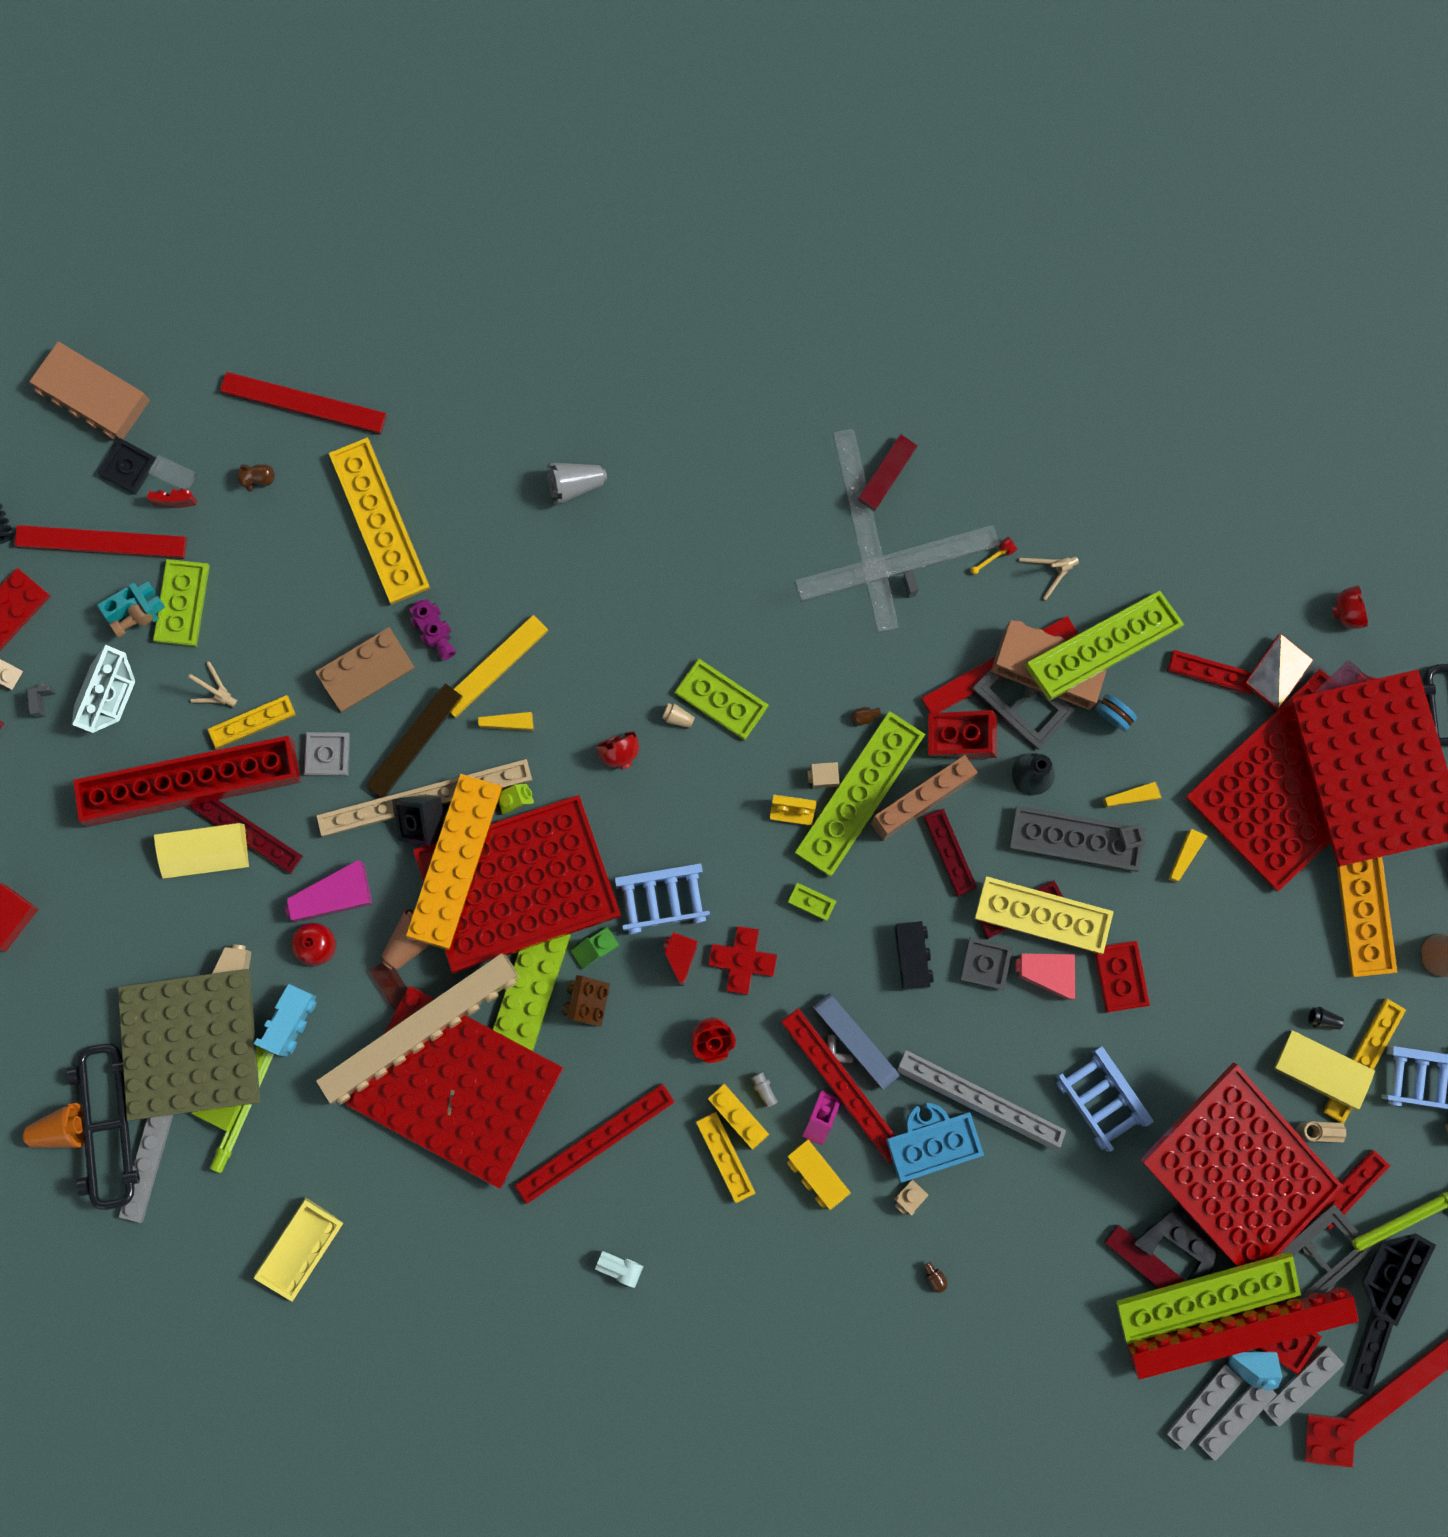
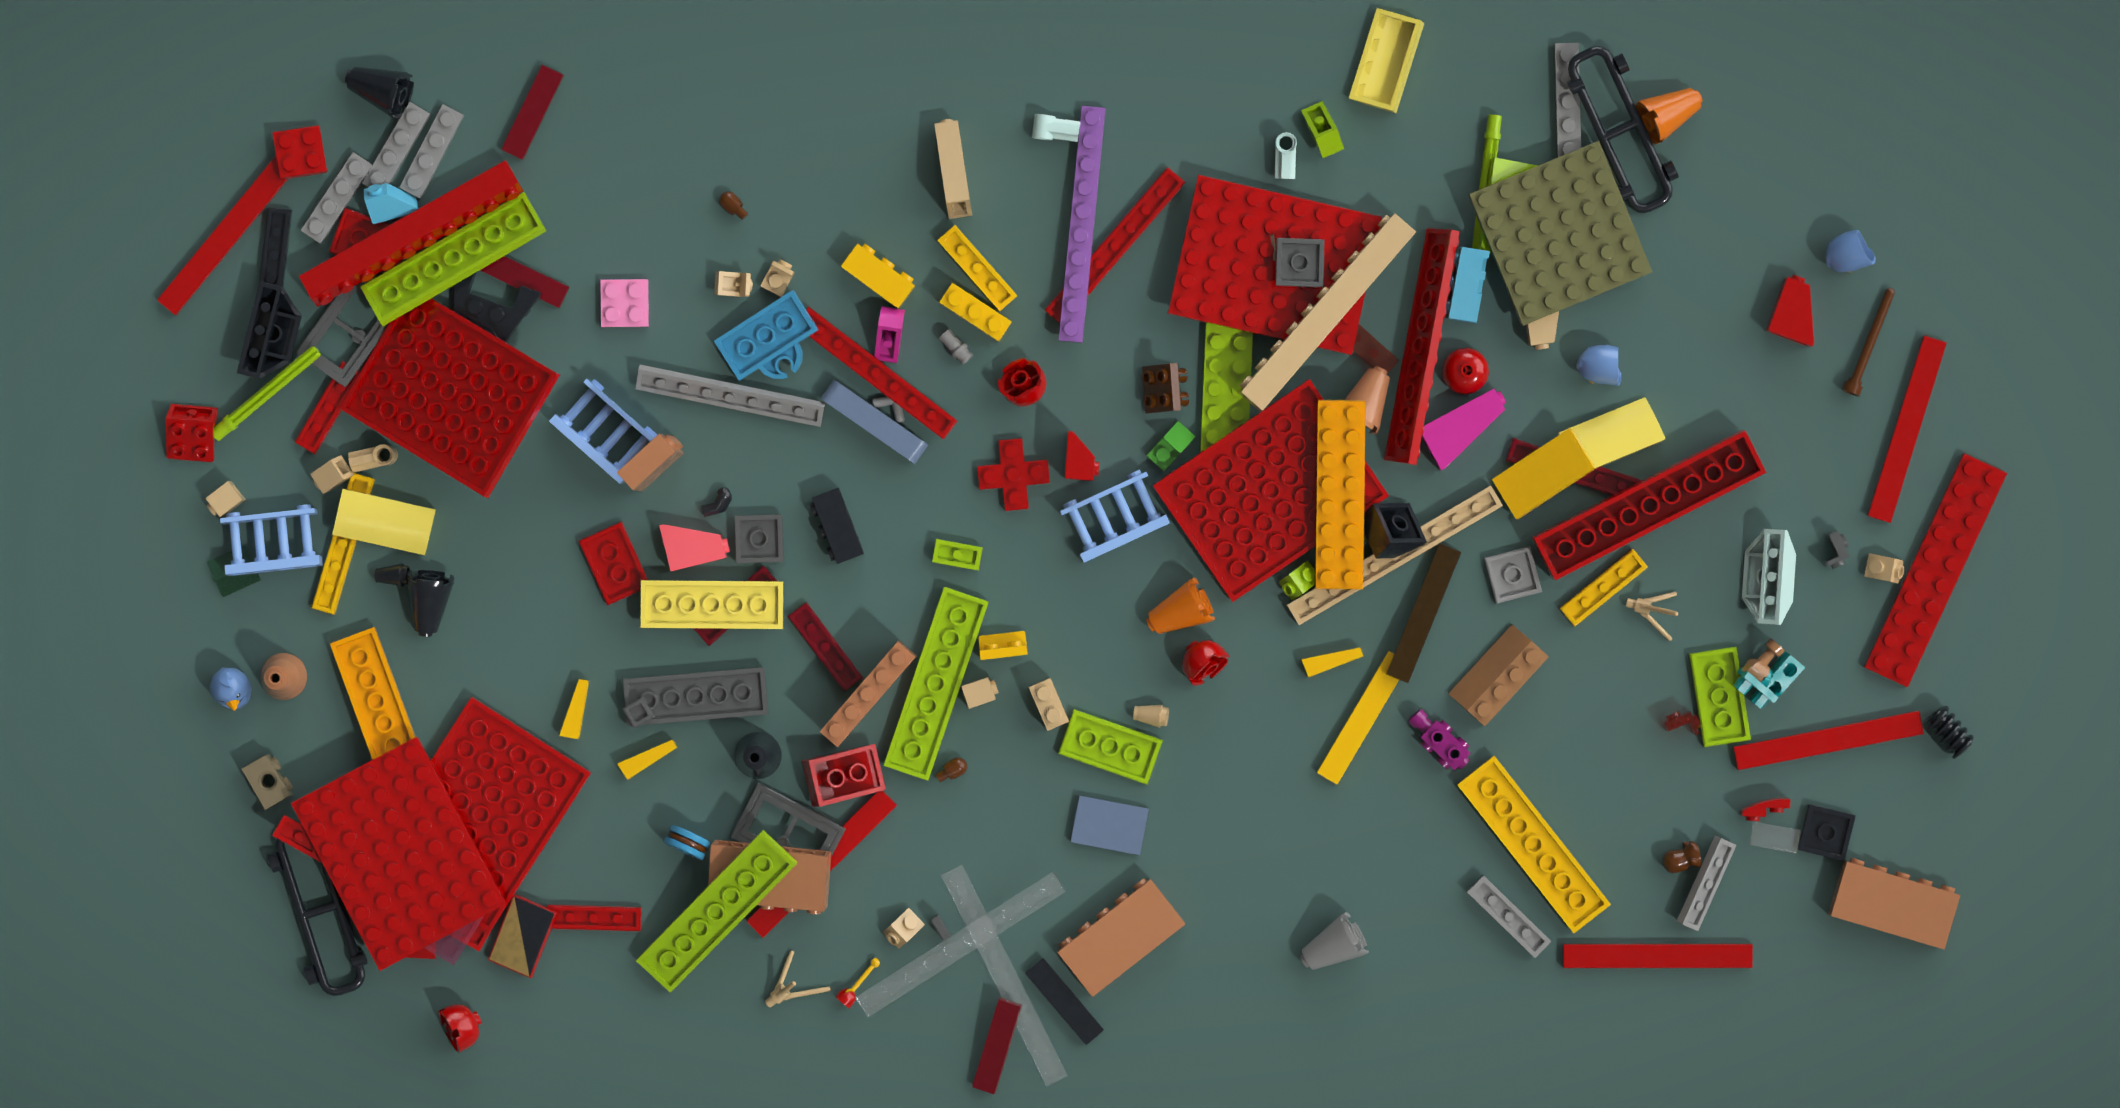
camera: 165 degrees right, 10 degrees up
none -> tan brick [310,455,354,494]
none -> black cone [345,67,414,118]
none -> black cone [407,570,455,637]
none -> dark red tile [501,65,564,160]
none -> bright pink plate [601,279,649,327]
none -> nougat brick [617,434,684,491]
none -> black arm [702,487,732,517]
none -> tan bracket [714,271,753,297]
none -> tan bracket [883,908,925,949]
none -> tan slope [934,119,972,219]
none -> black tile [1025,958,1104,1045]
none -> tan brick [1029,677,1069,731]
none -> nougat brick [1057,878,1185,997]
none -> medium lavender plate [1059,106,1106,343]
none -> sand blue tile [1071,795,1149,855]
none -> orange cone [1146,578,1215,634]
none -> light aqua piece [1274,132,1297,179]
none -> dark grey plate [1275,238,1324,288]
none -> lime slope [1301,101,1344,158]
none -> red plate [1384,228,1460,465]
none -> light grey plate [1467,875,1551,958]
none -> yellow tile [1492,428,1596,519]
none -> medium blue piece [1576,345,1621,386]
none -> clear red bracket [1662,711,1701,735]
none -> light grey plate [1676,836,1737,931]

